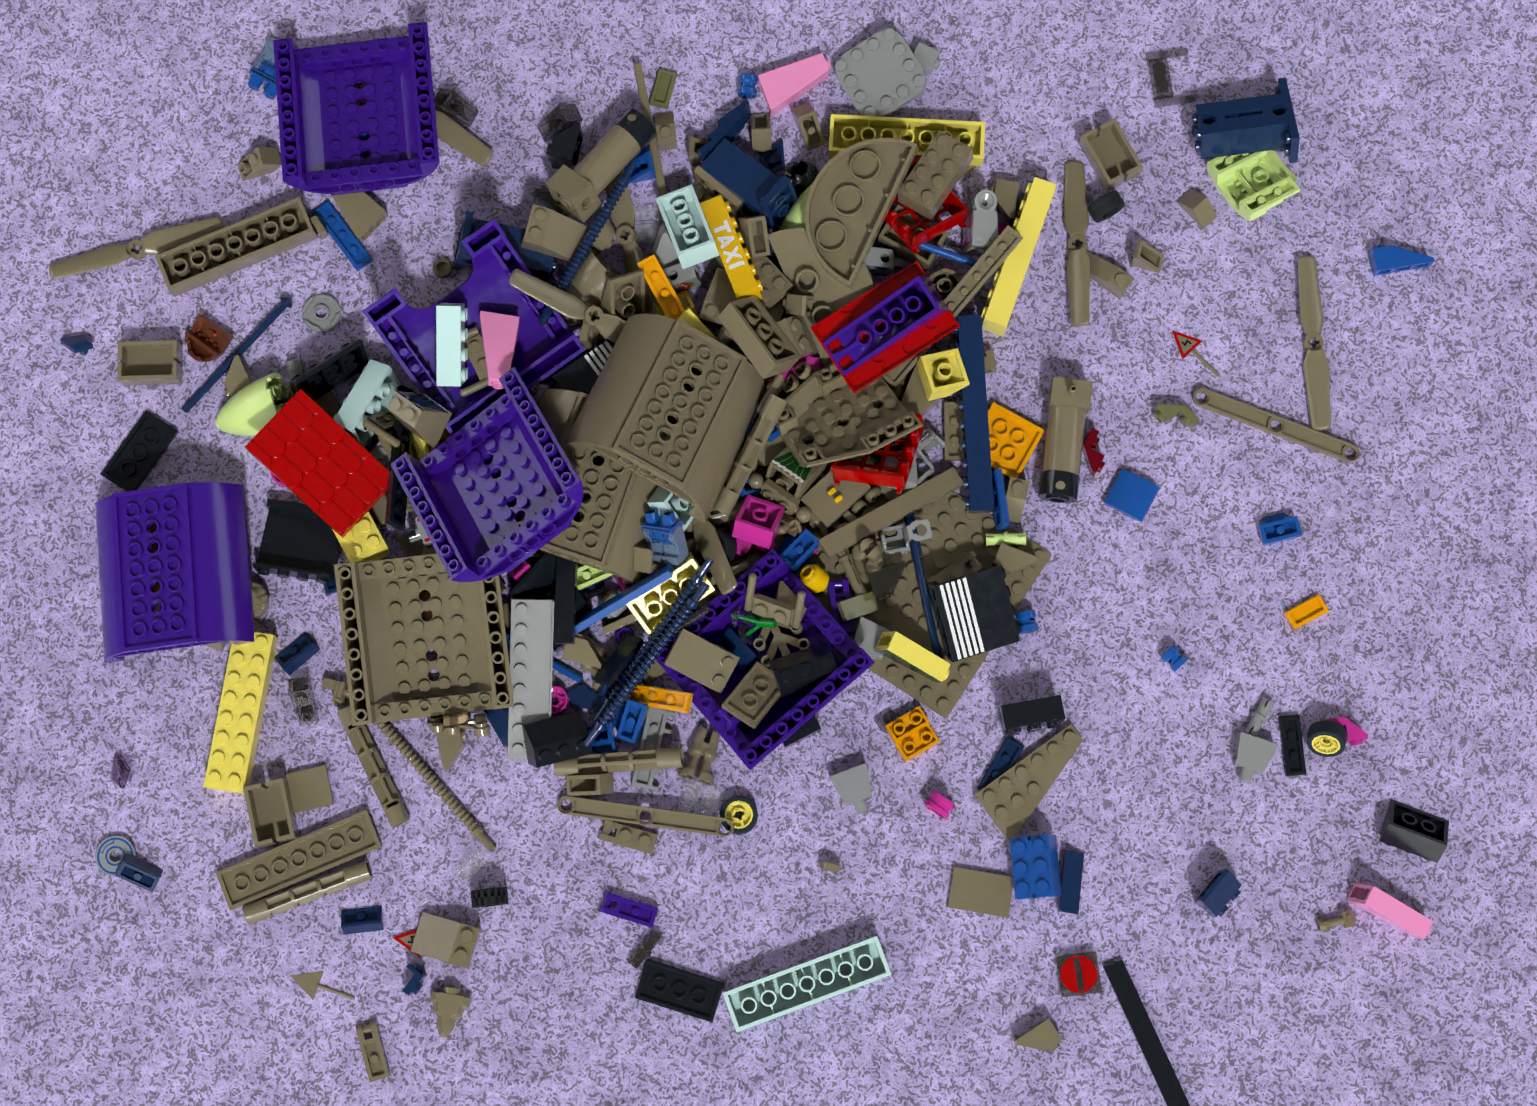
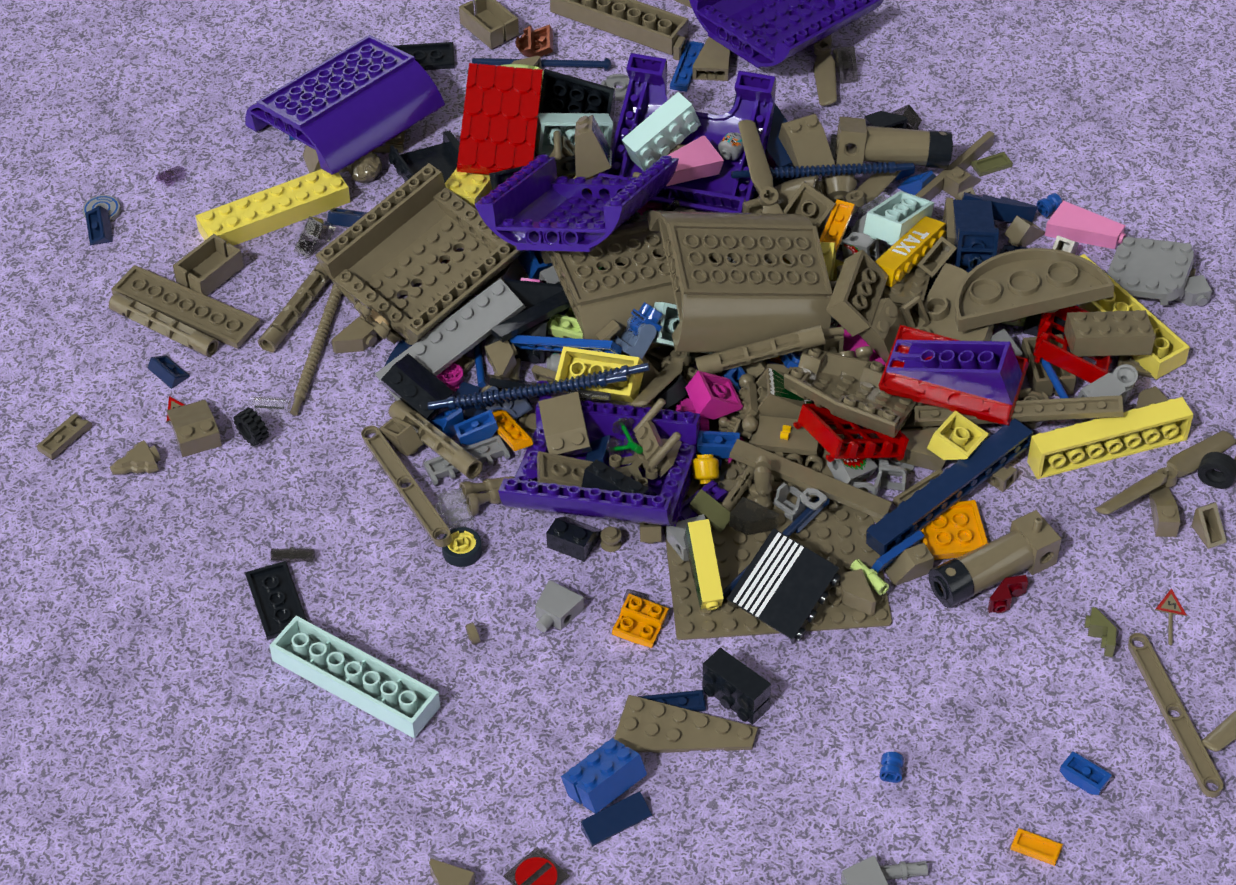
camera: 50 degrees right, 30 degrees down
dark tan tile [286,765,334,814] -> none
dark tan piece [291,971,355,1000] -> none
dark blue bracket [402,963,426,996] -> none
dark tan plate [598,820,658,854] -> none
dark purple plate [598,892,659,928] -> none
dark pink wheel [923,790,955,819] -> none
dark tan tile [948,867,1014,918] -> none
blue wheel [1016,610,1039,634] -> none
blue slope [1104,469,1160,522] -> none
none -> light grey head [718,132,744,160]

